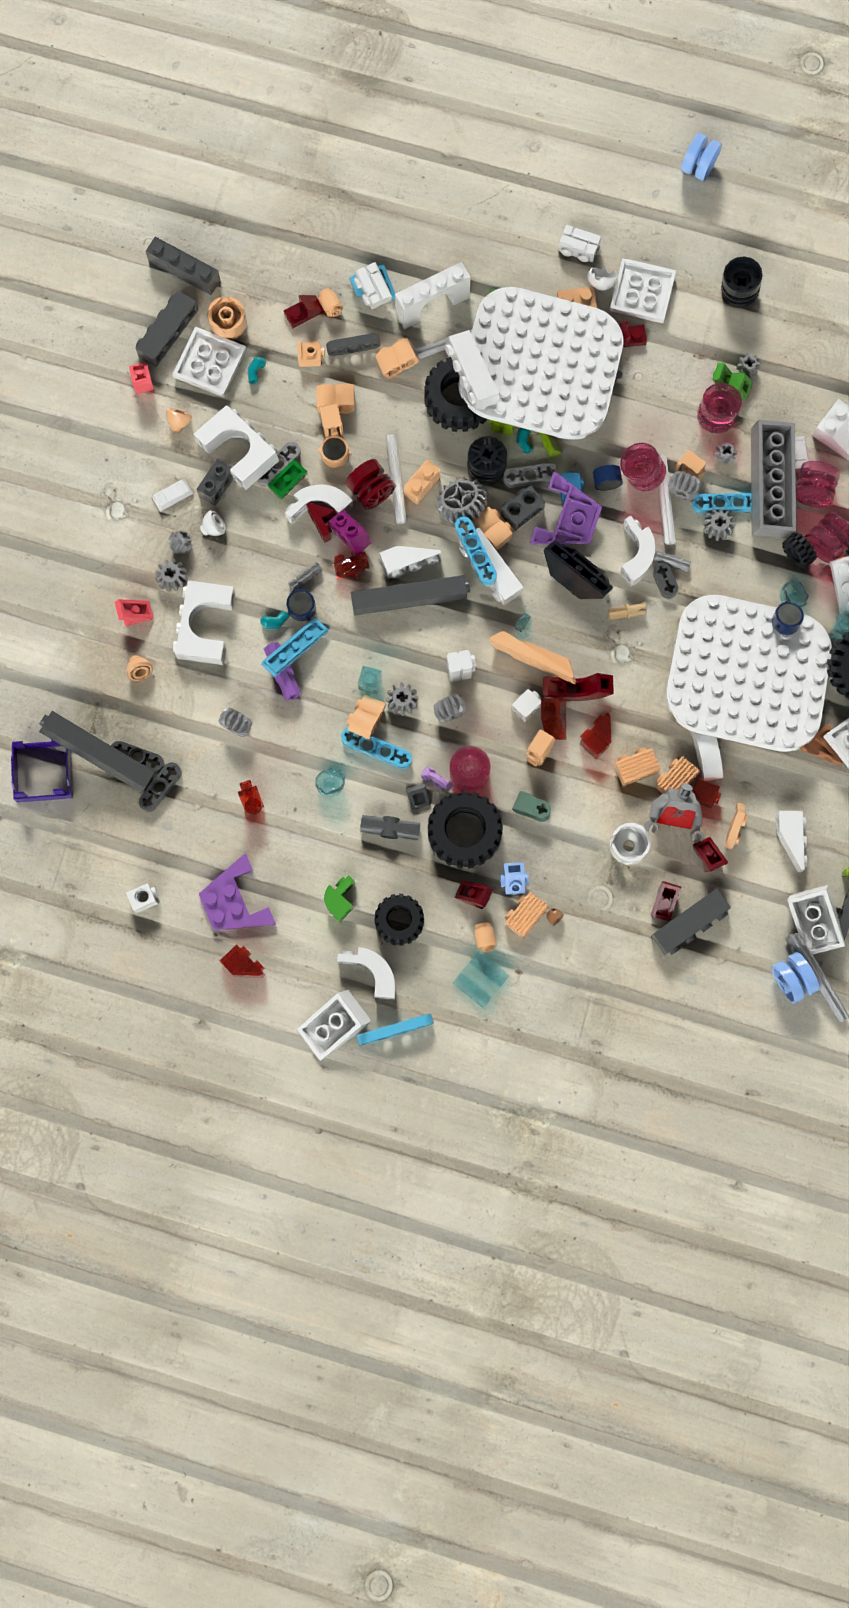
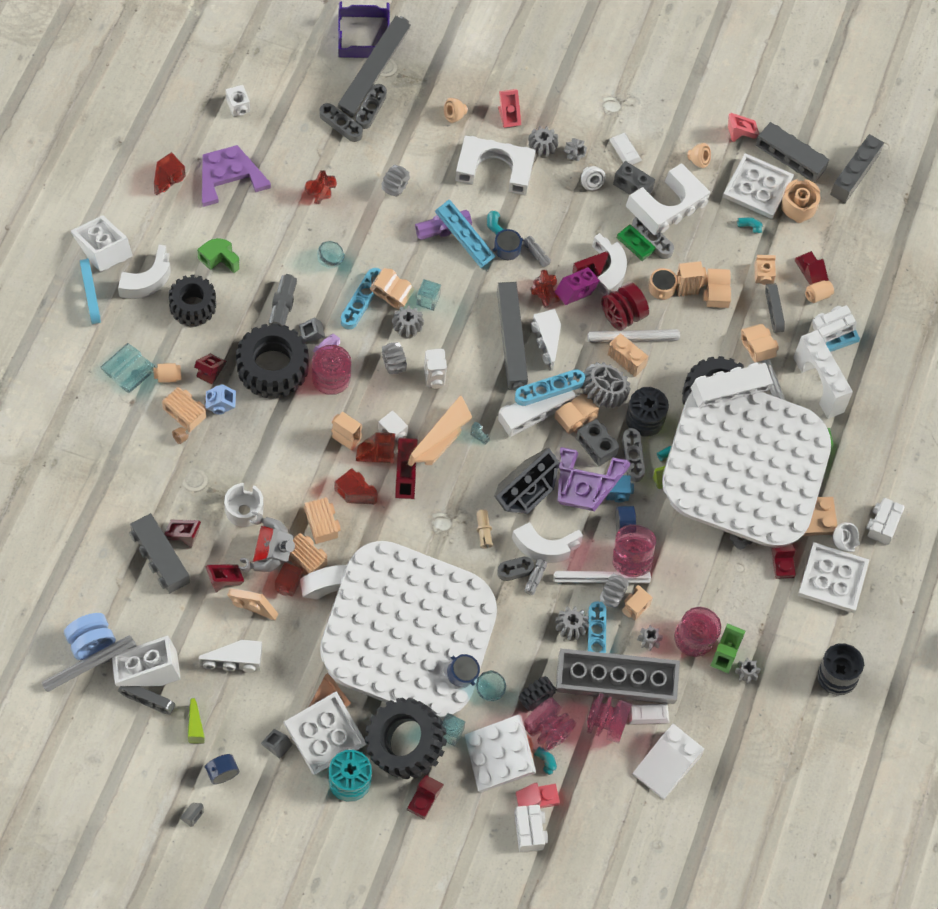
camera: 85 degrees right, 15 degrees down
sand green piece [512,791,551,822] -> none

